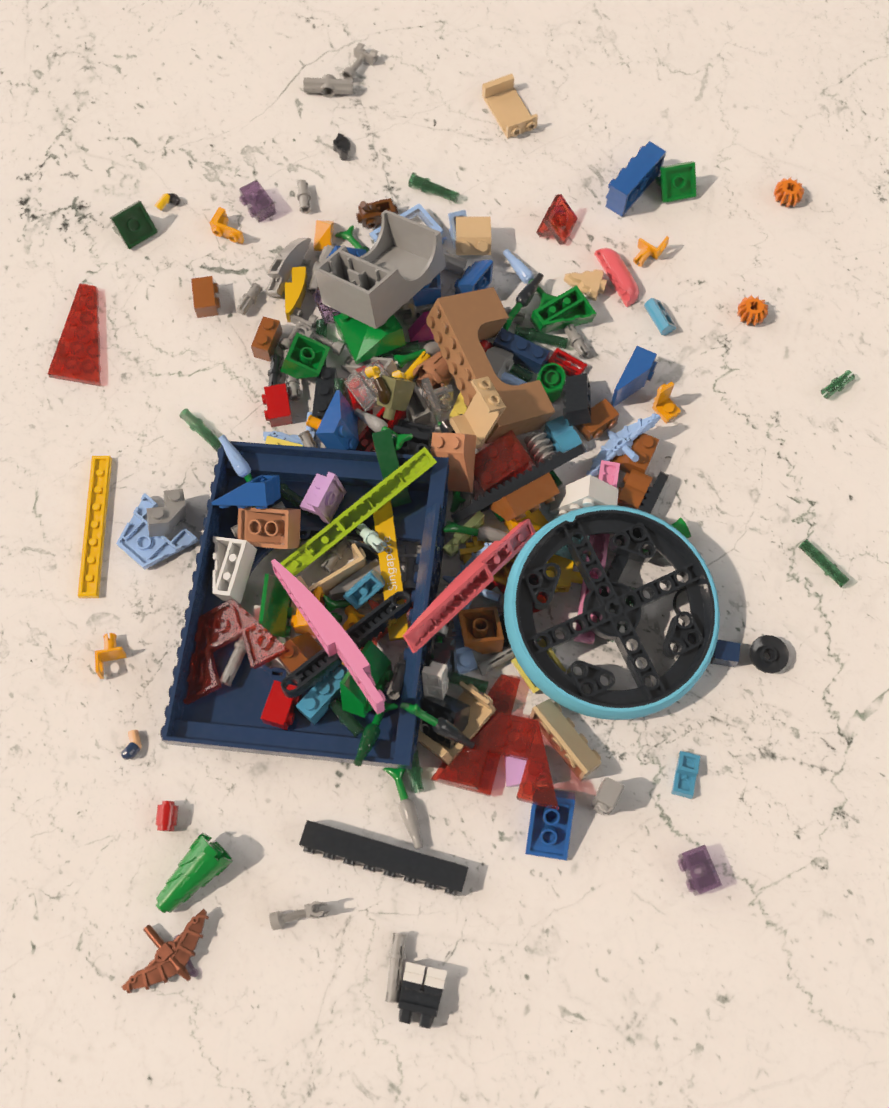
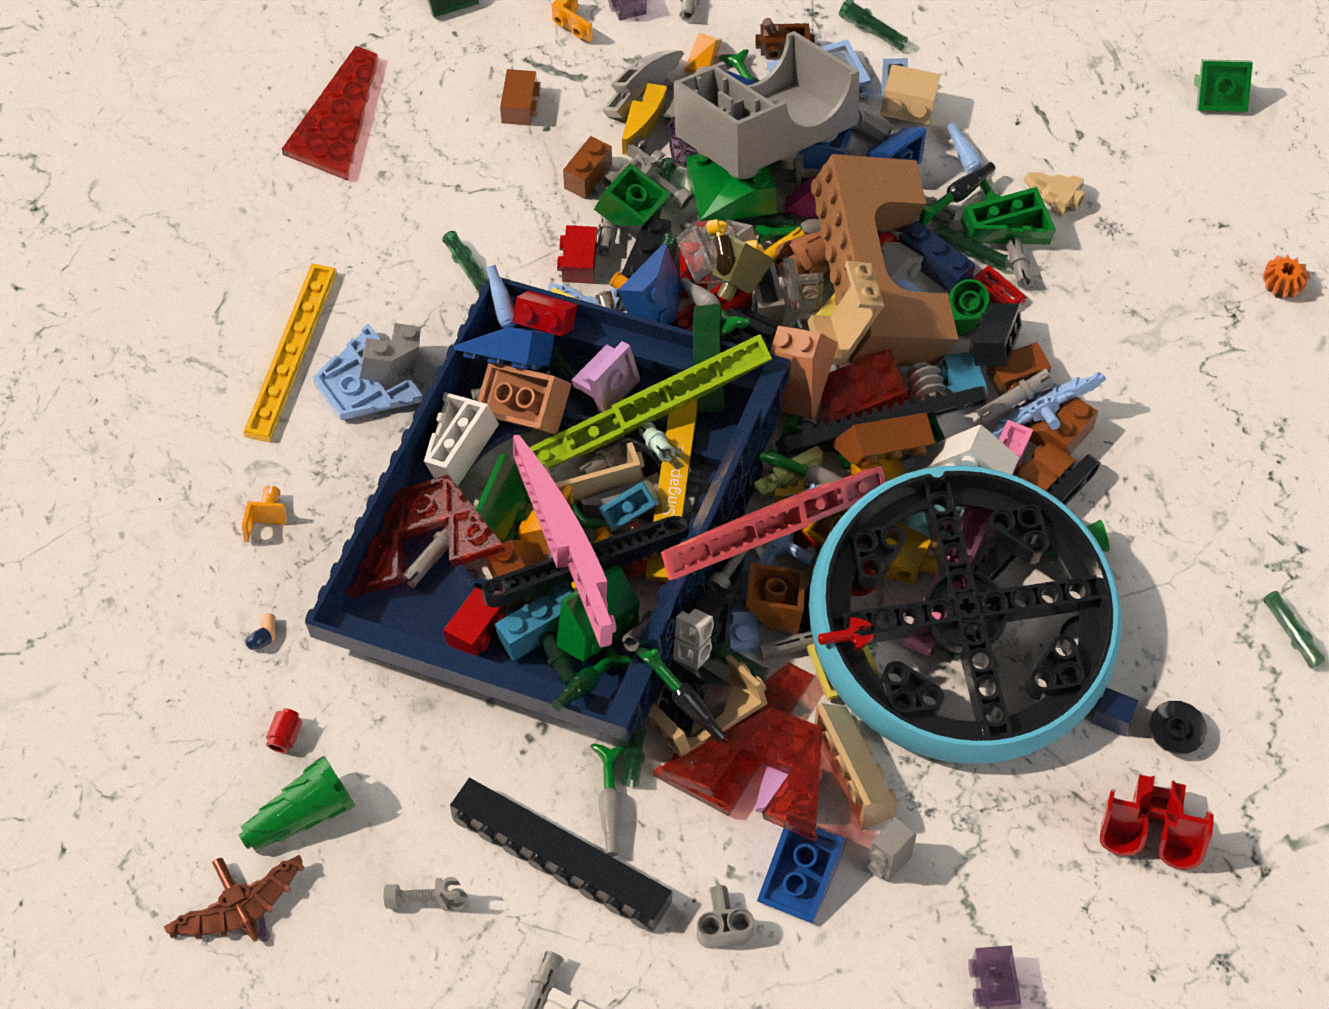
camera: 15 degrees right, 10 degrees down
light grey axle [237,283,262,315] -> none
black pin [268,355,282,386] -> none
clear green pin [509,363,534,383] -> none
clear red bracket [536,194,578,245] -> none
coral brick [594,248,639,307] -> none
blue brick [605,141,666,217] -> none
blue slope [611,346,658,407] -> none
light orange bracket [633,236,669,267] -> none
dark azure brick [644,298,676,335] -> none
light orange bracket [652,381,681,423] -> none
dark azure slope [671,751,700,799] -> none
none -> red brick [512,291,578,336]
none -> light grey beam [697,884,754,948]
none -> red bar [818,617,874,651]
none -> light grey pin [976,368,1054,425]
none -> red piece [1100,774,1214,870]

